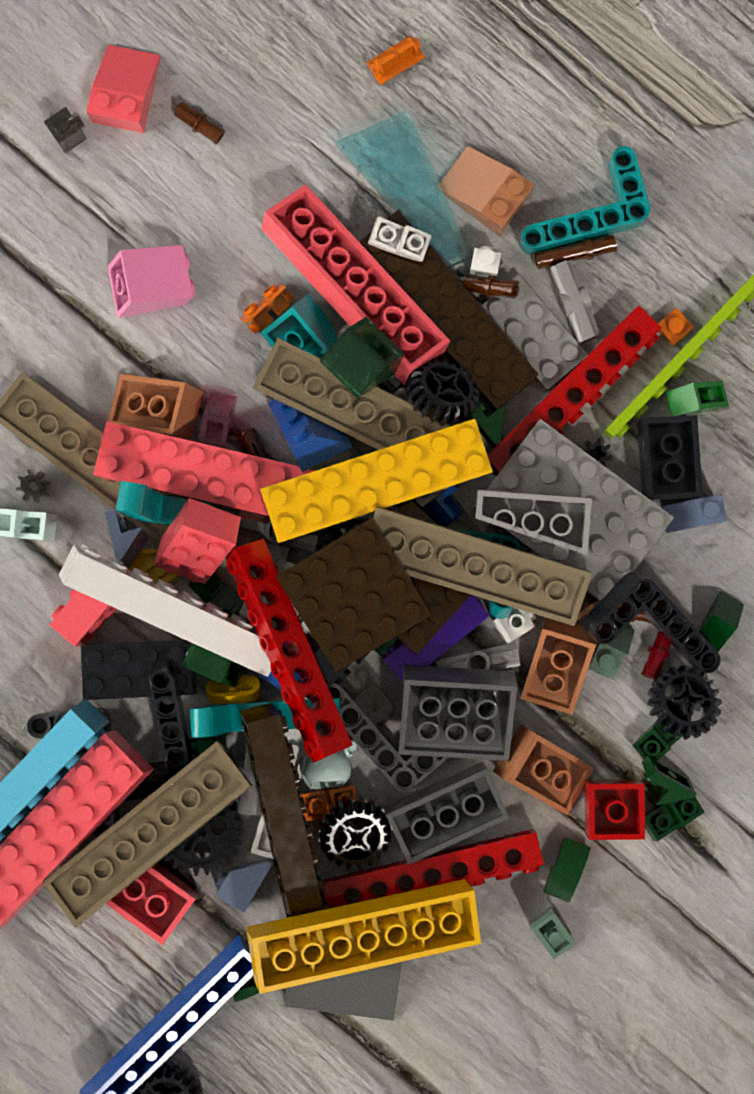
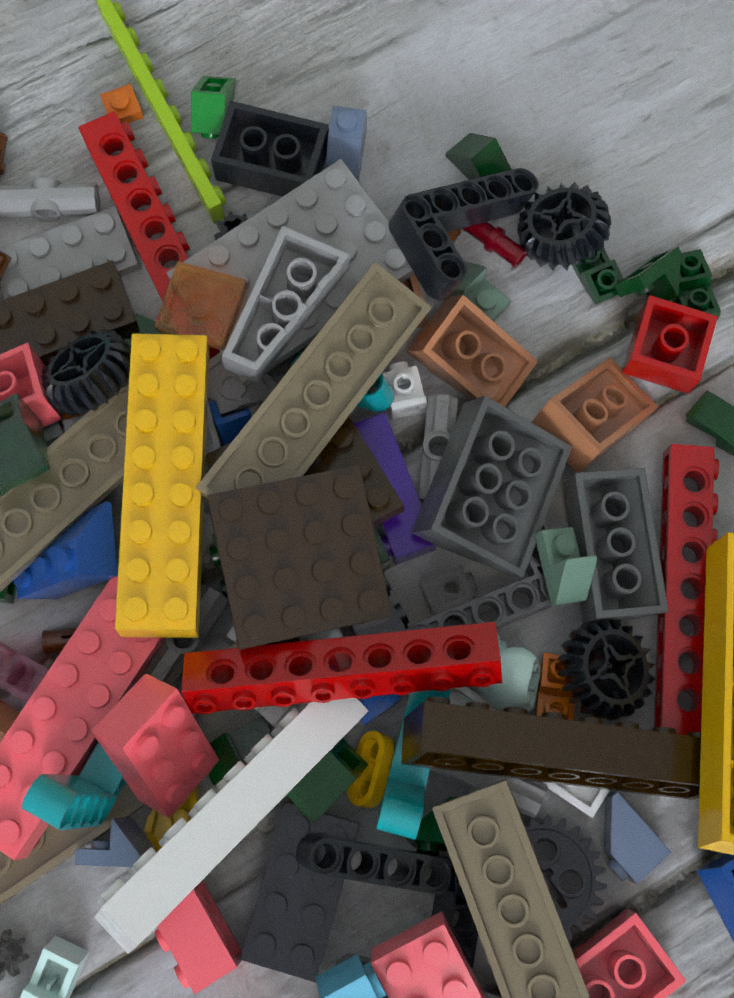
camera: 75 degrees left, 10 degrees down
none -> clear orange plate [154,261,248,350]
none -> sand green slope [534,527,597,606]

